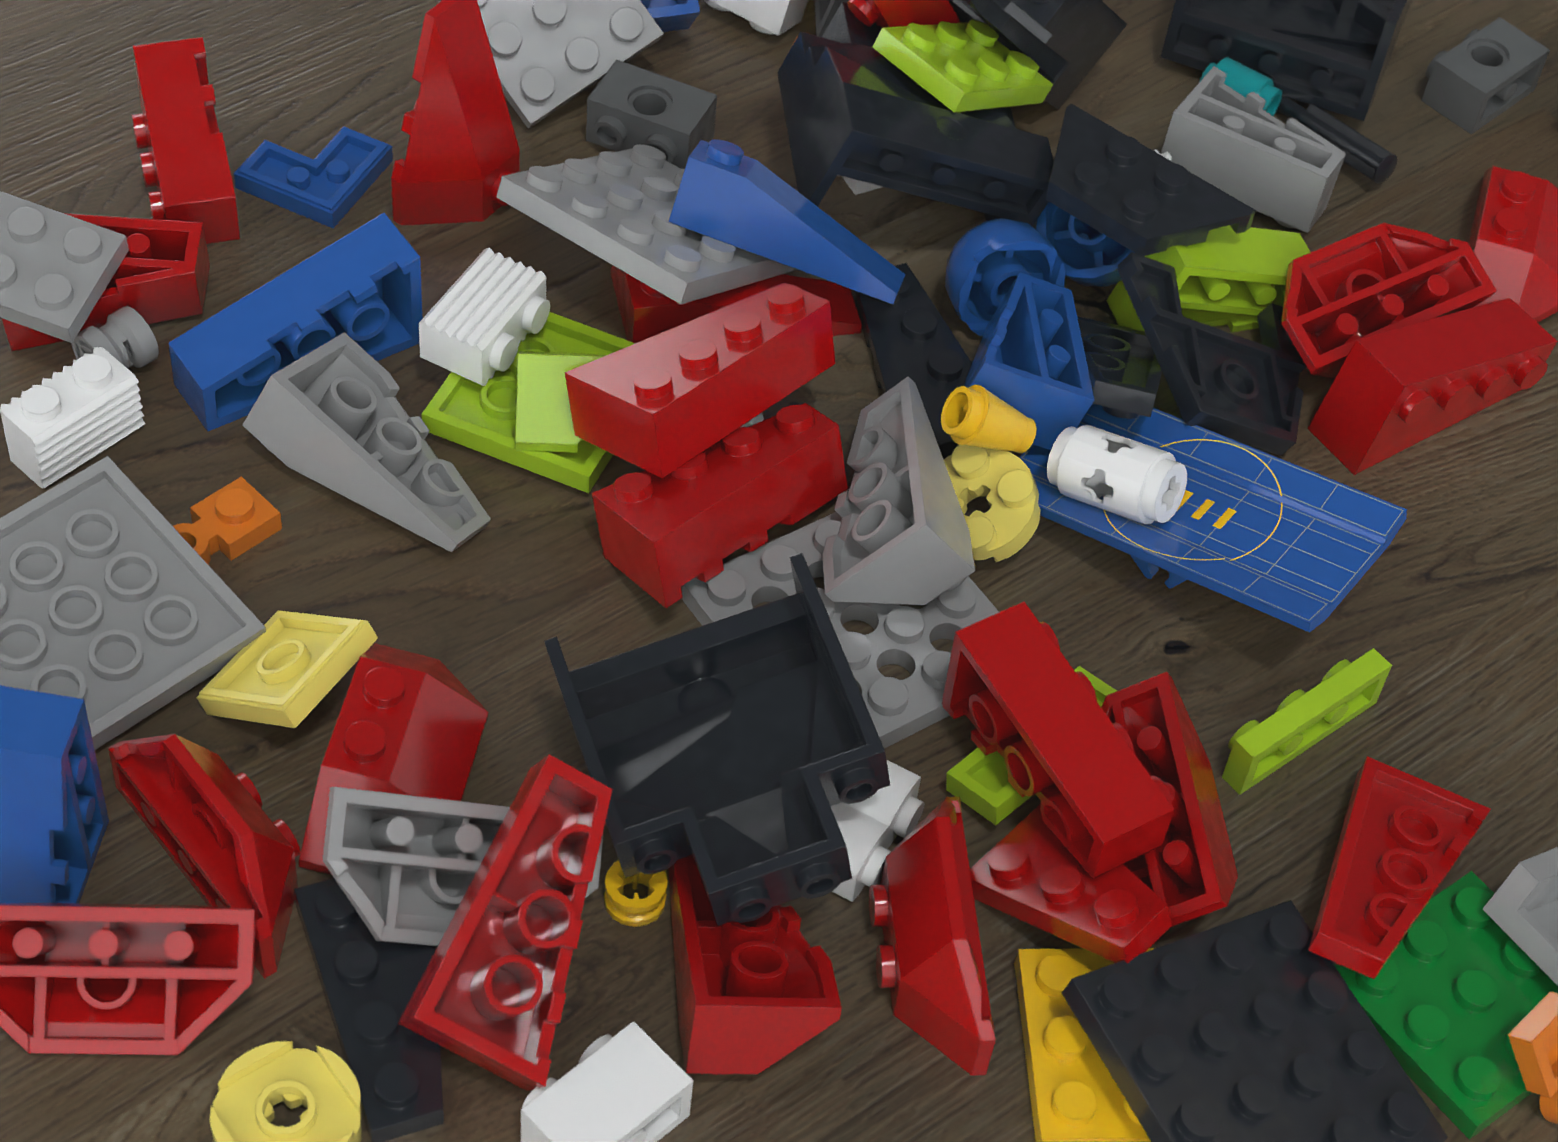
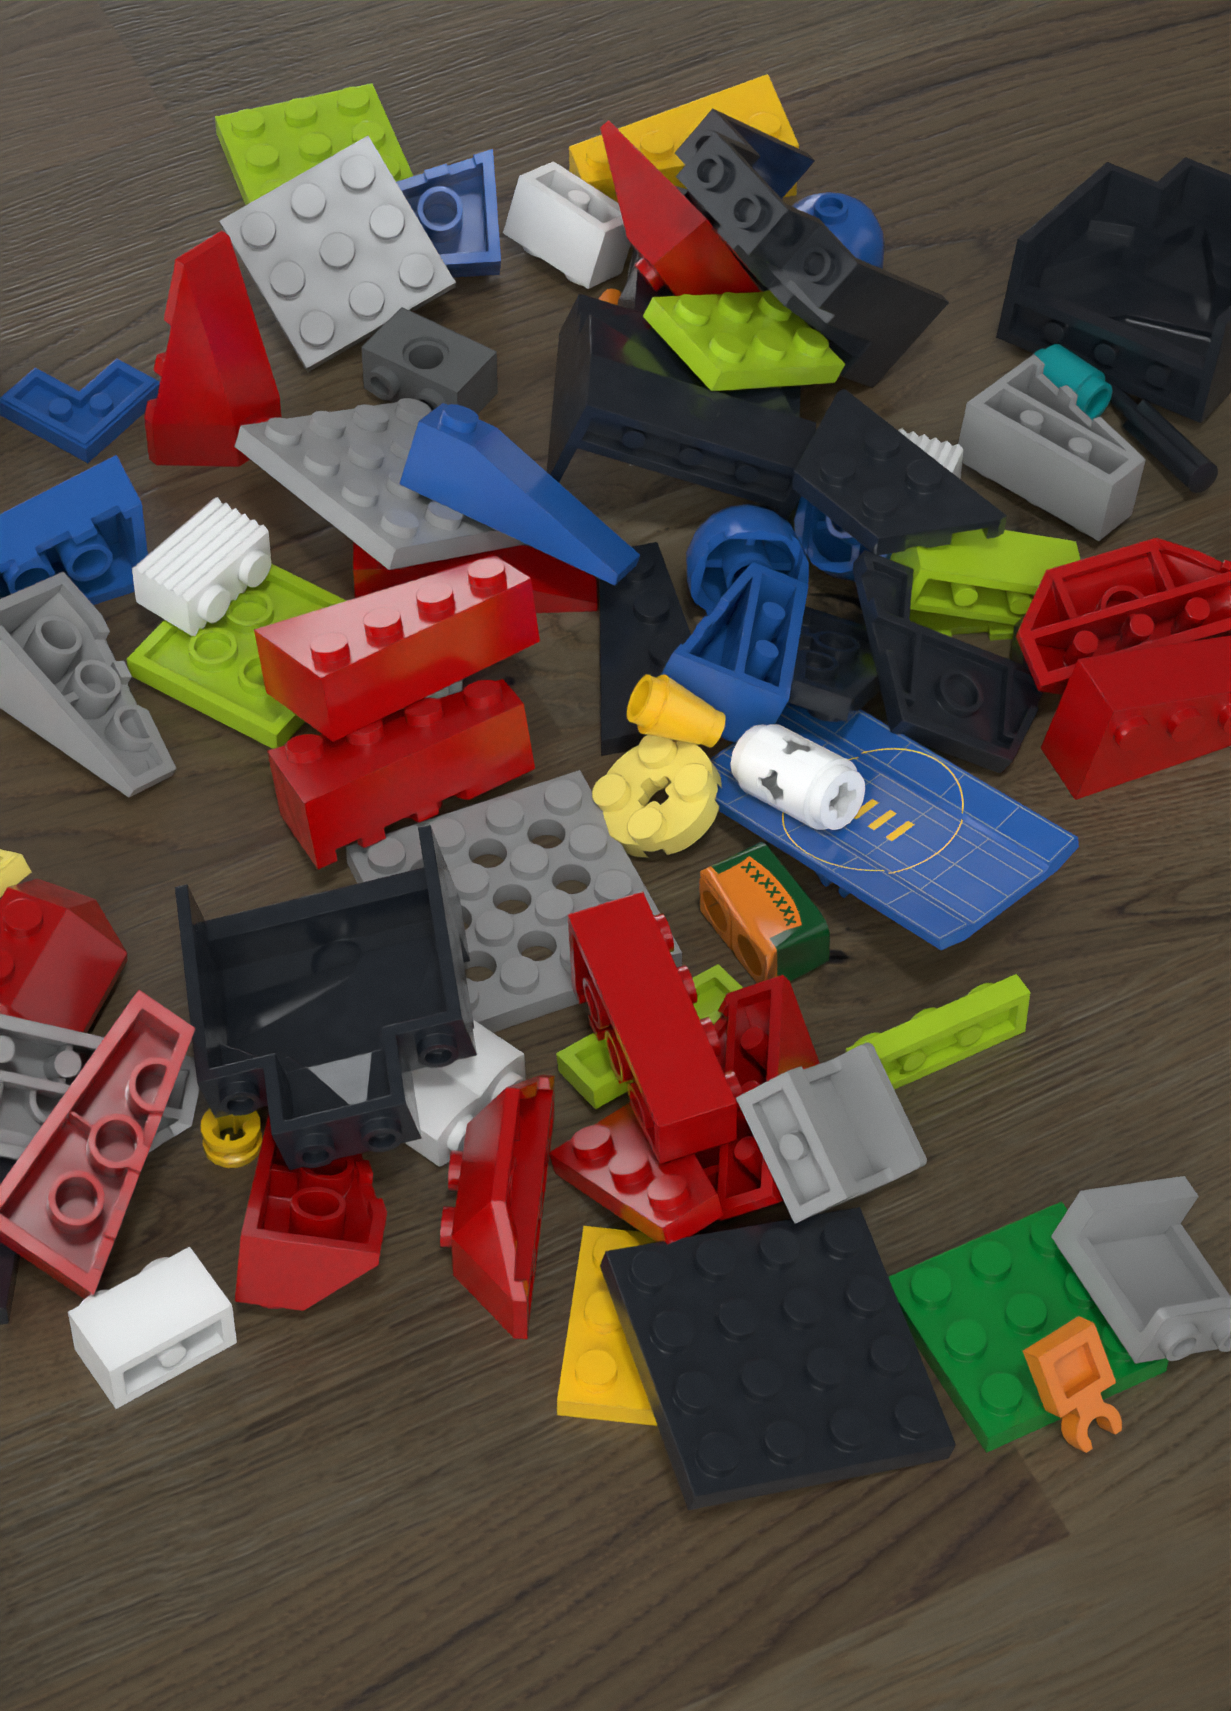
camera: 15 degrees right, 0 degrees up
lime slope [515,351,606,453] -> none
light grey wedge [822,377,975,605] -> none
red wing [1308,756,1491,979] -> none
none -> piece [699,842,830,983]
none -> light grey panel [736,1043,927,1223]

